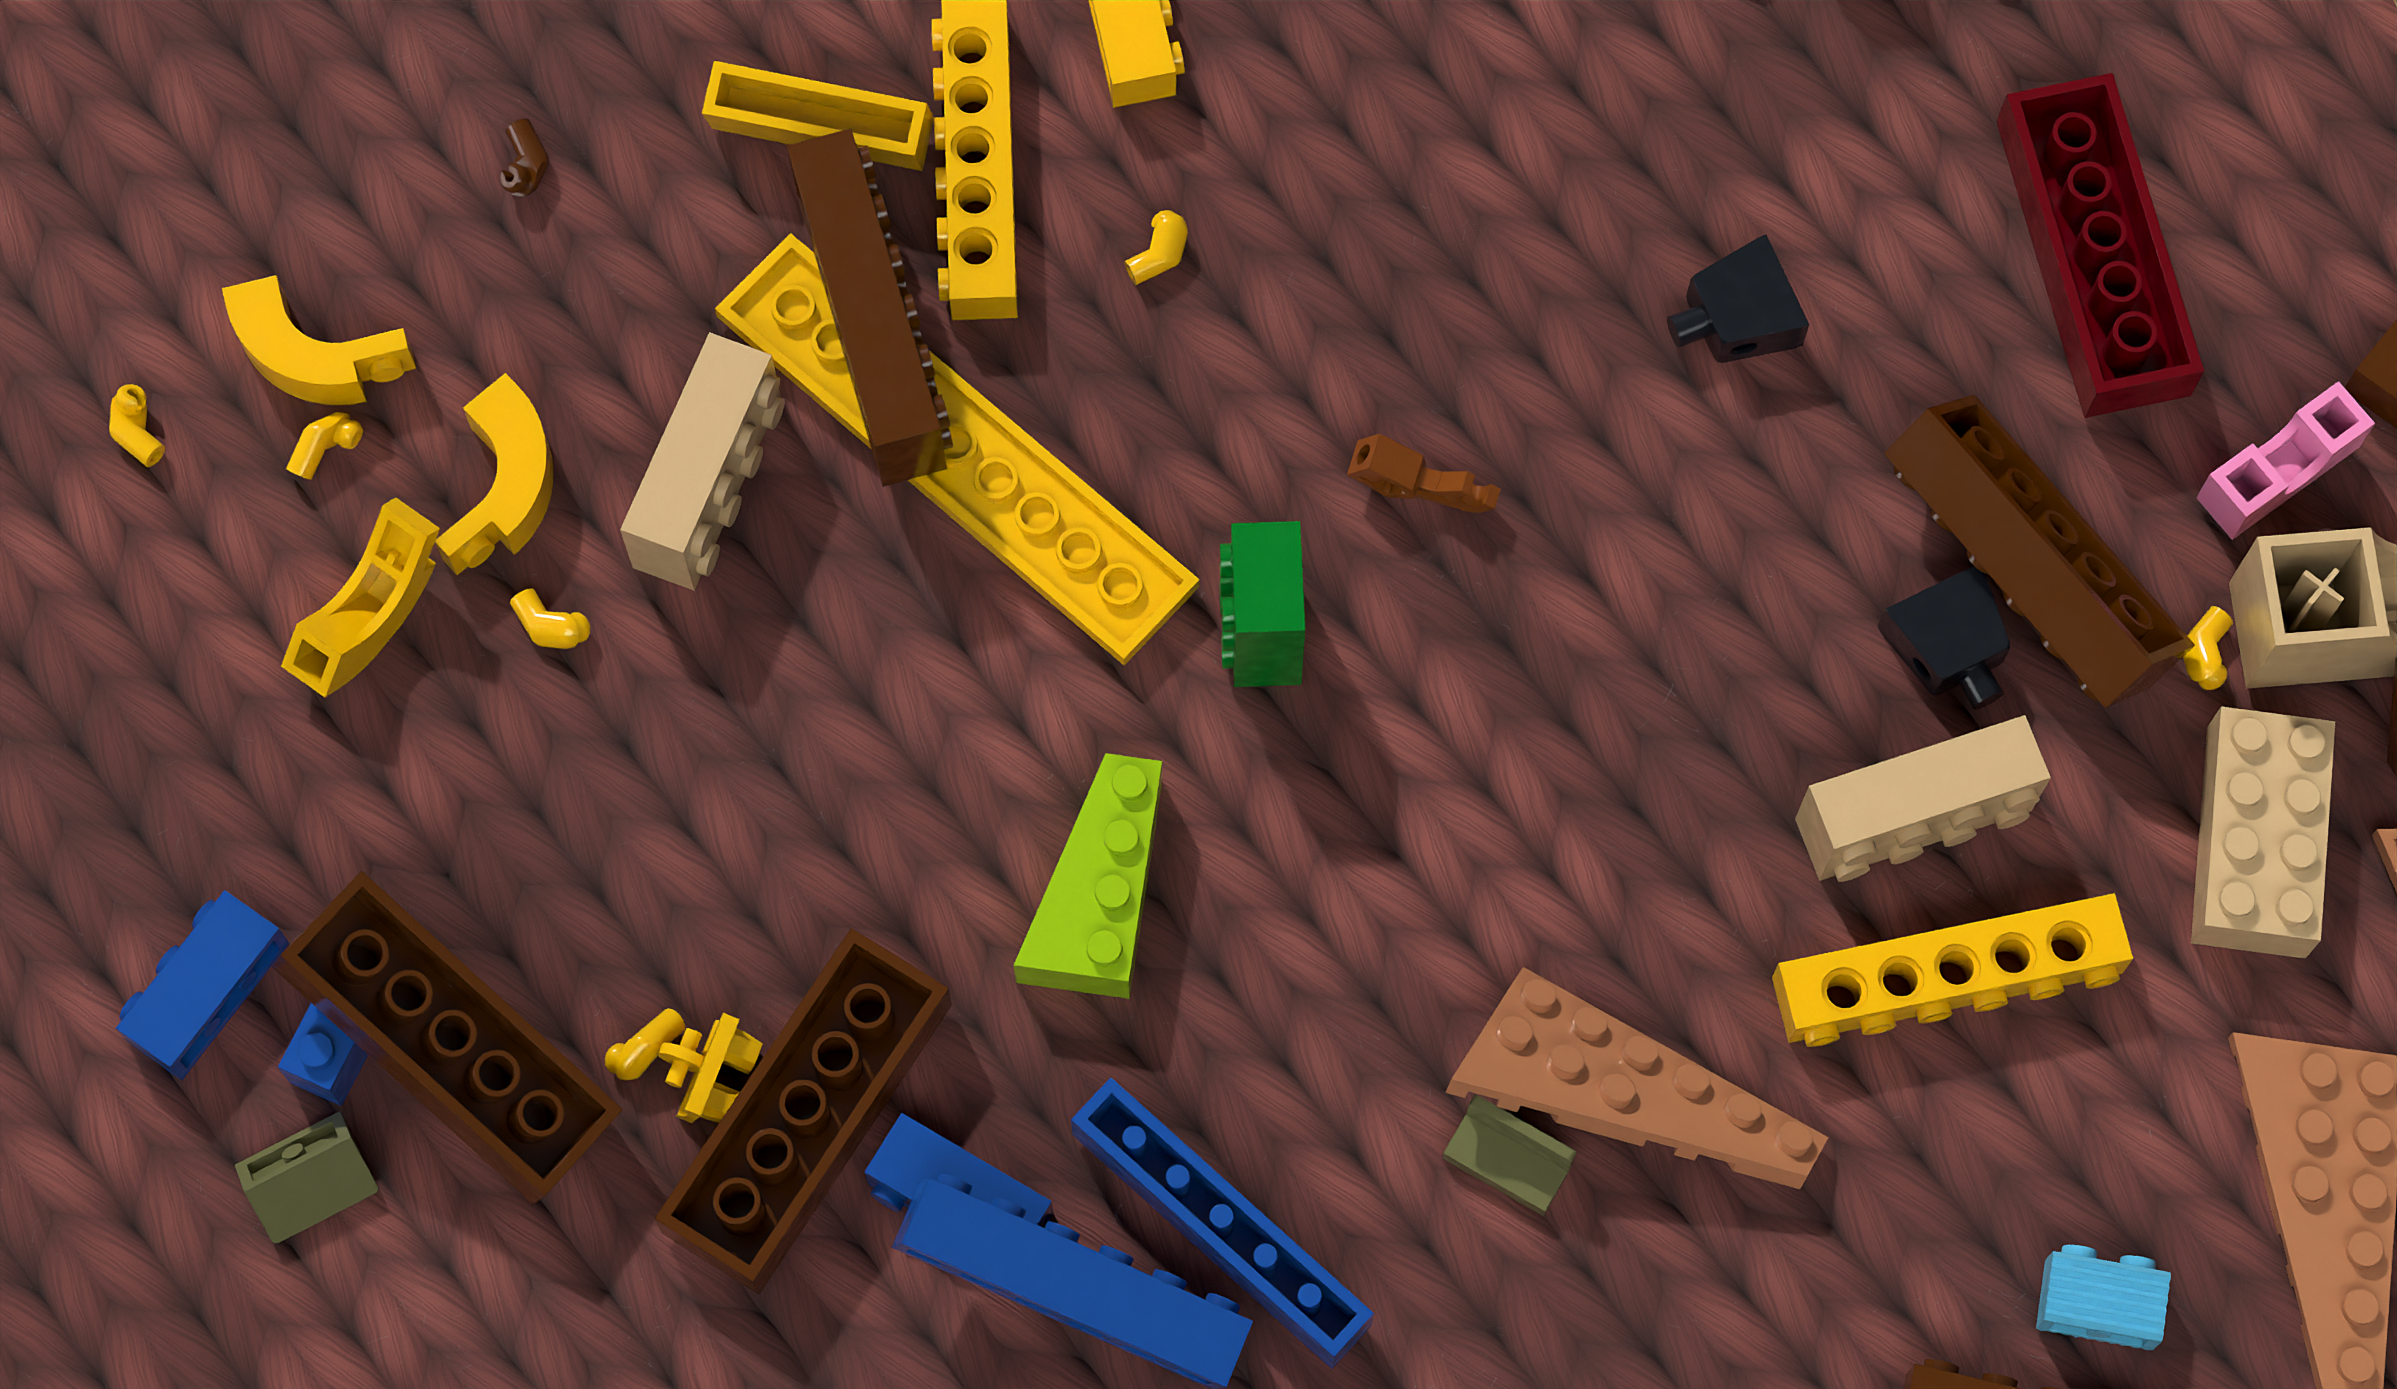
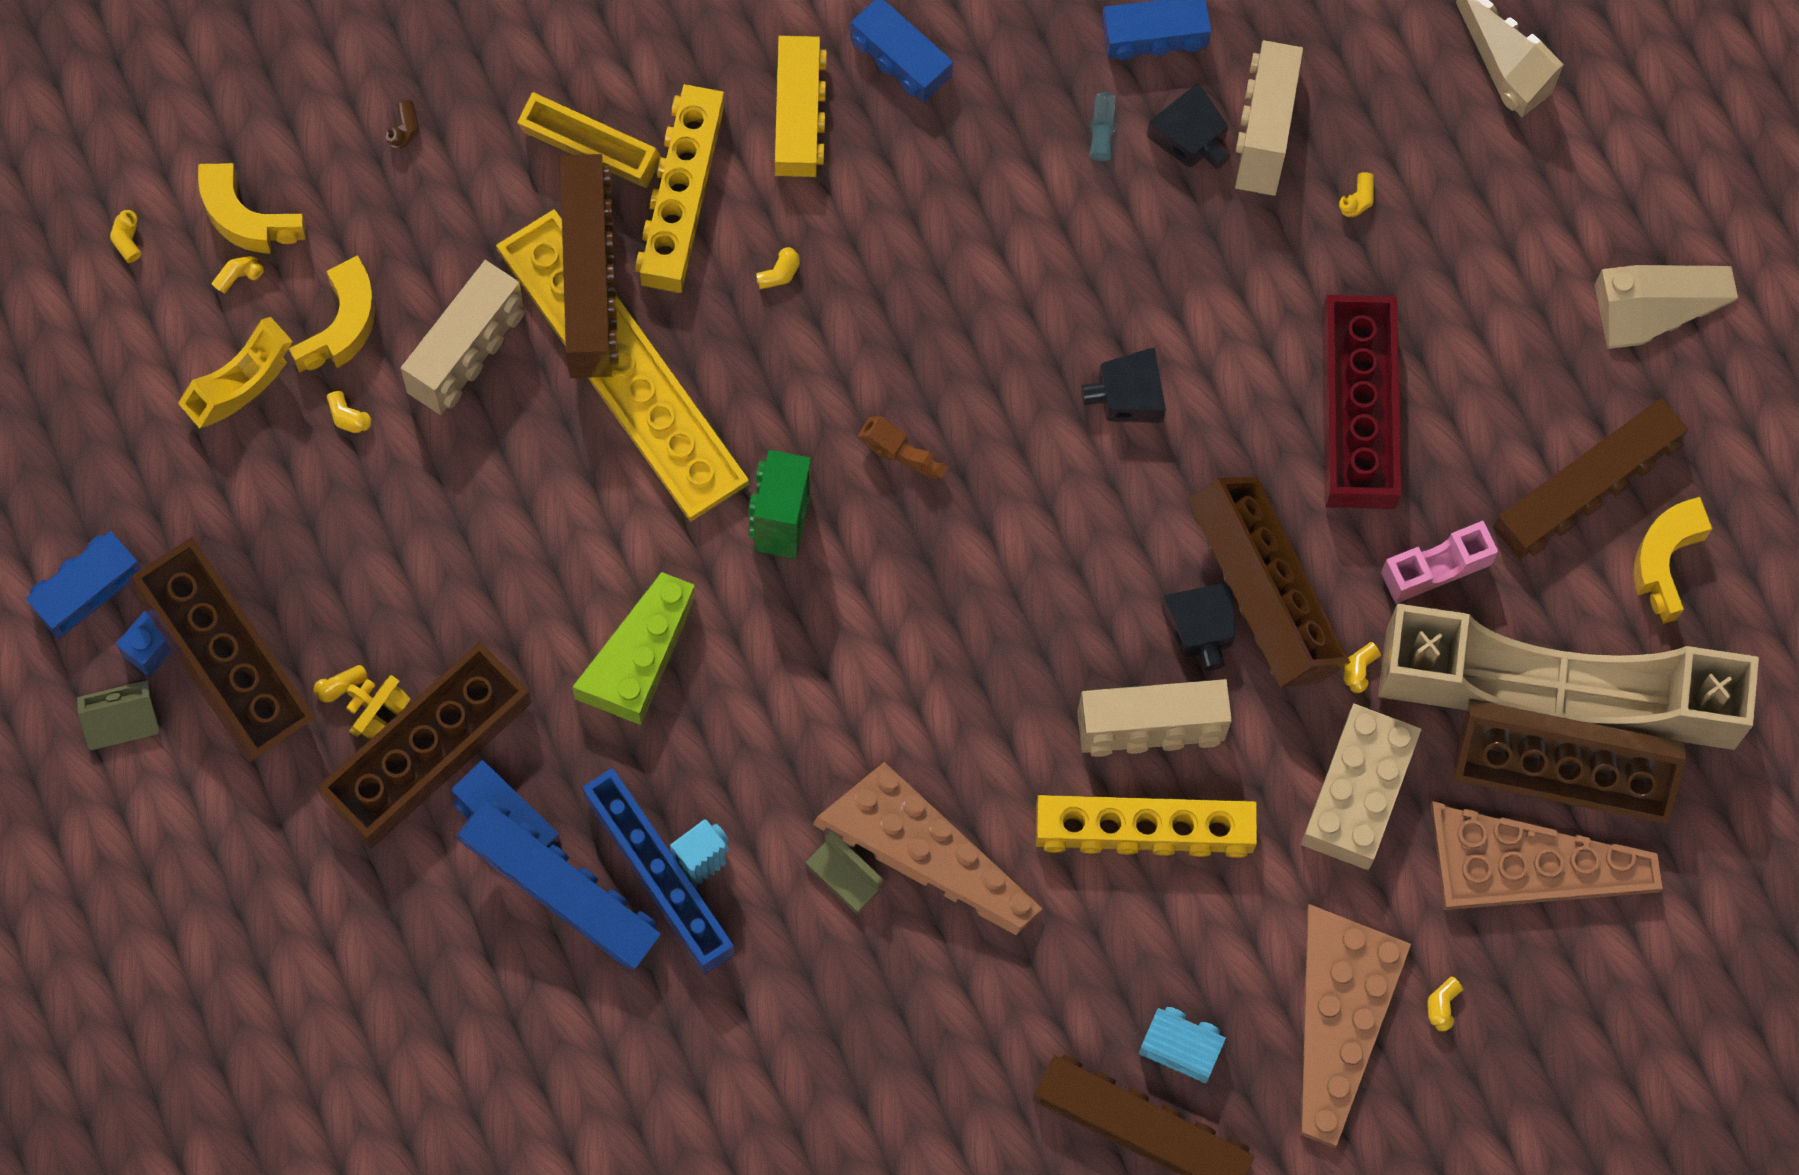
camera: 10 degrees right, 0 degrees up
none -> medium azure brick [670,819,730,888]

